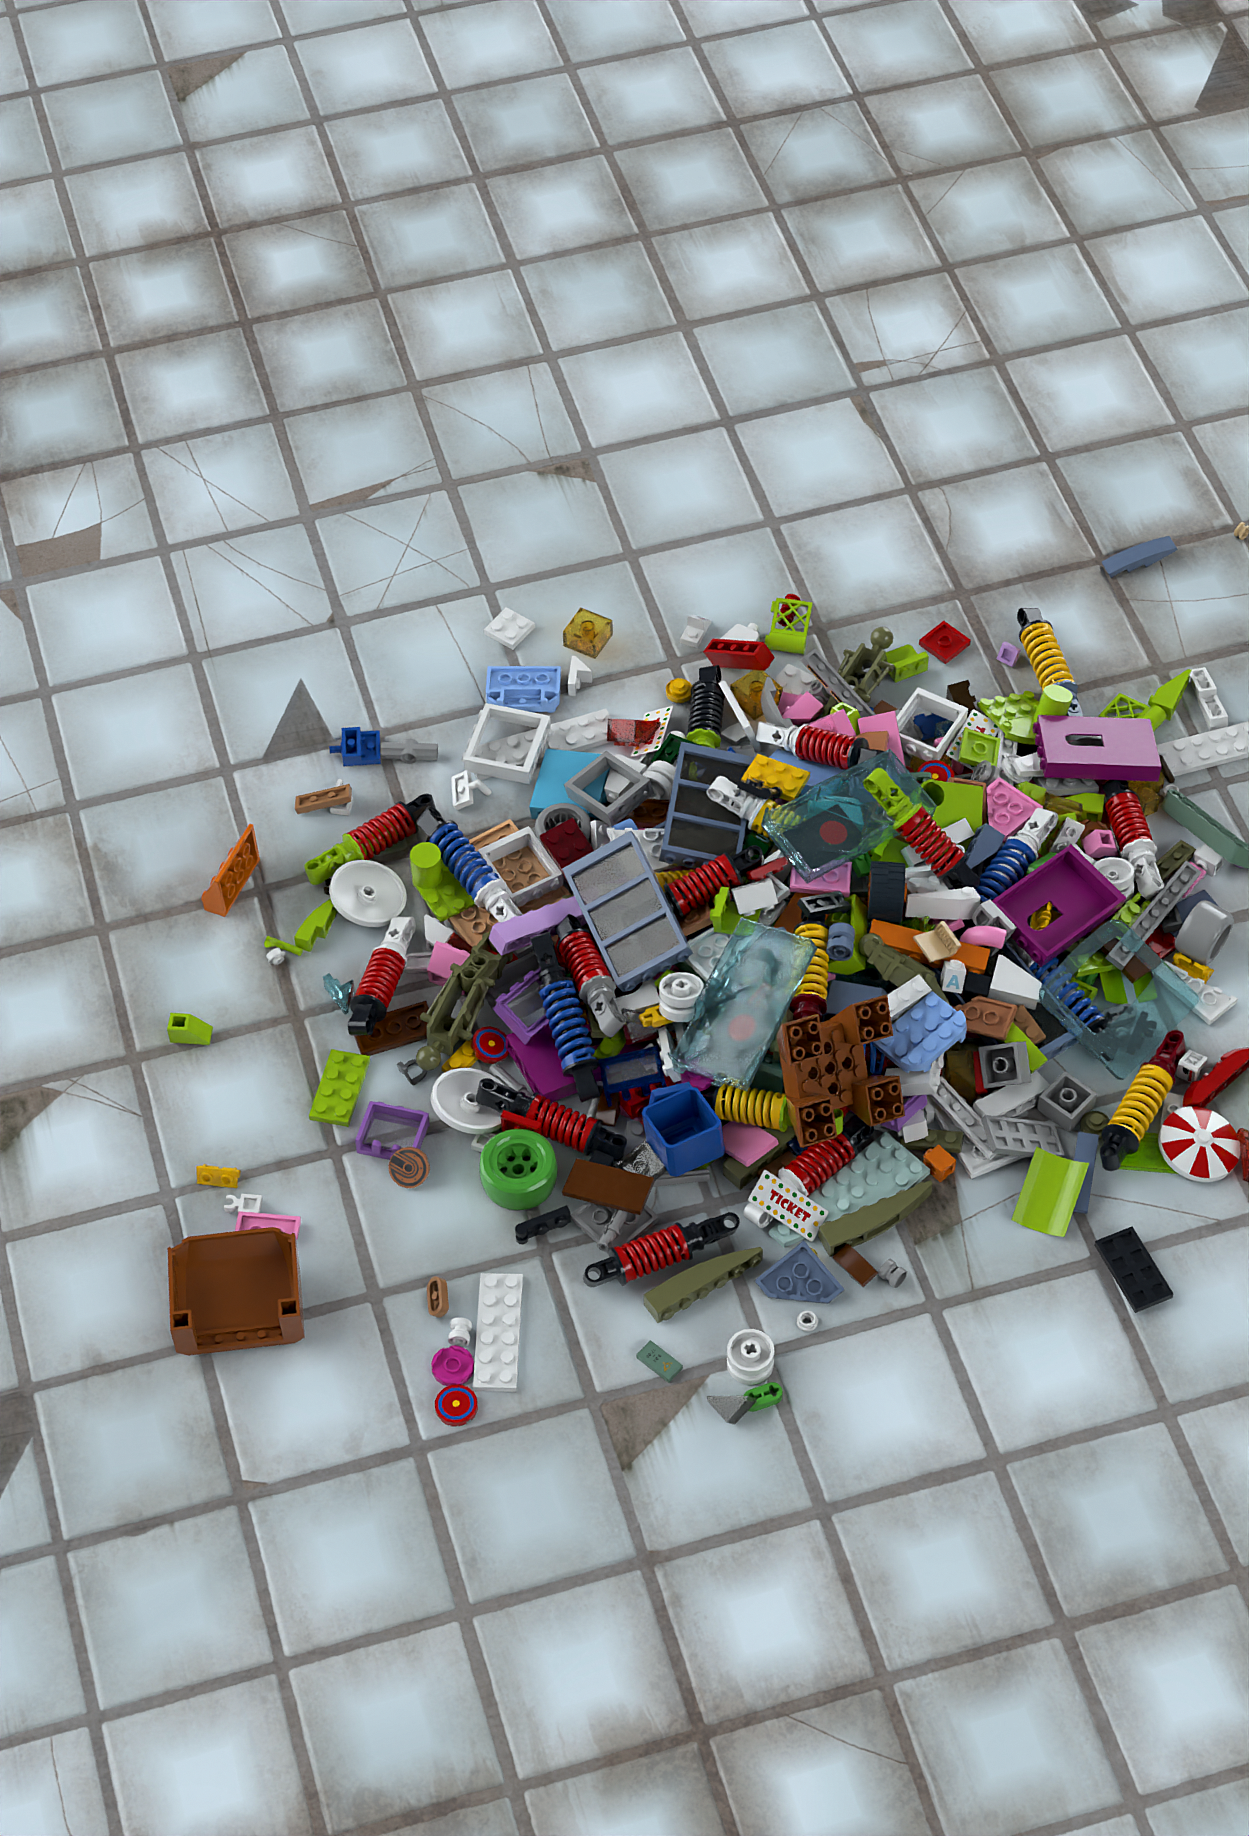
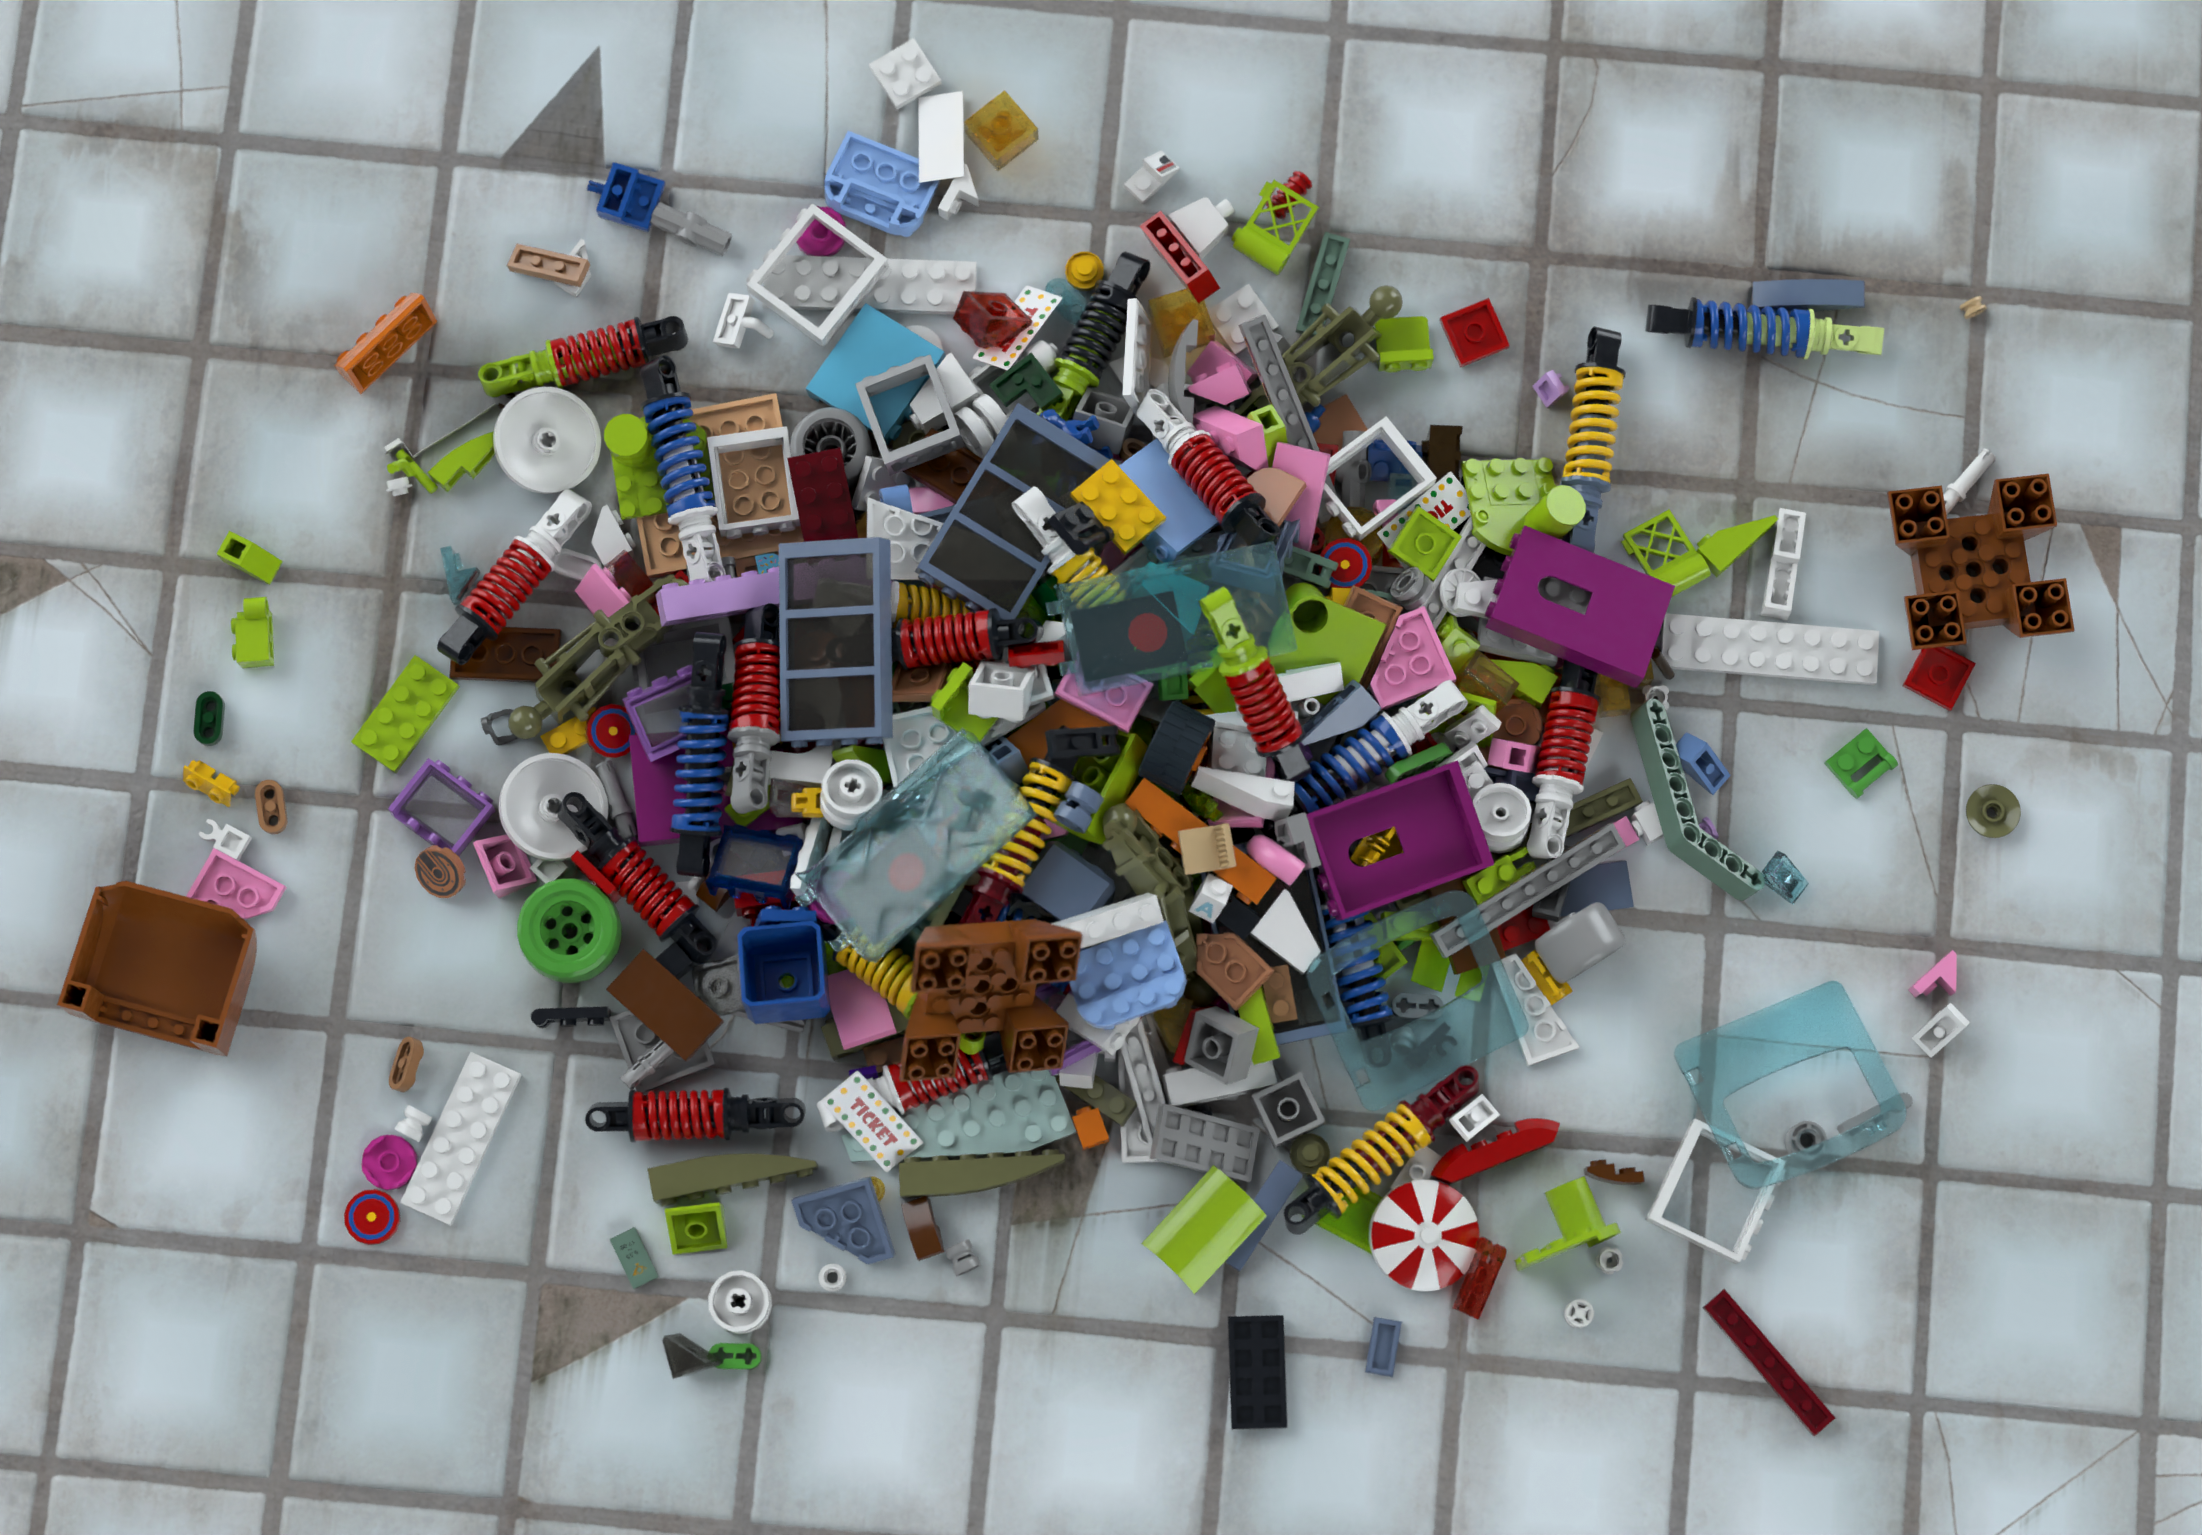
camera: 20 degrees right, 25 degrees up
none -> dark green plate [193,691,225,746]
none -> lime hinge [231,597,274,668]
none -> medium nougat plate [255,780,288,834]
none -> white piece [384,403,496,458]
none -> bright pink slope [473,834,537,898]
none -> lime slope [665,1202,728,1255]
none -> dark pink tile [795,206,846,257]
none -> white sticker [919,91,964,183]
none -> clear light blue plate [1045,278,1088,325]
none -> sand green plate [1296,232,1350,337]
none -> sand blue tile [1365,1317,1402,1377]
none -> piece [1645,297,1885,360]
none -> medium blue slope [1676,732,1731,795]

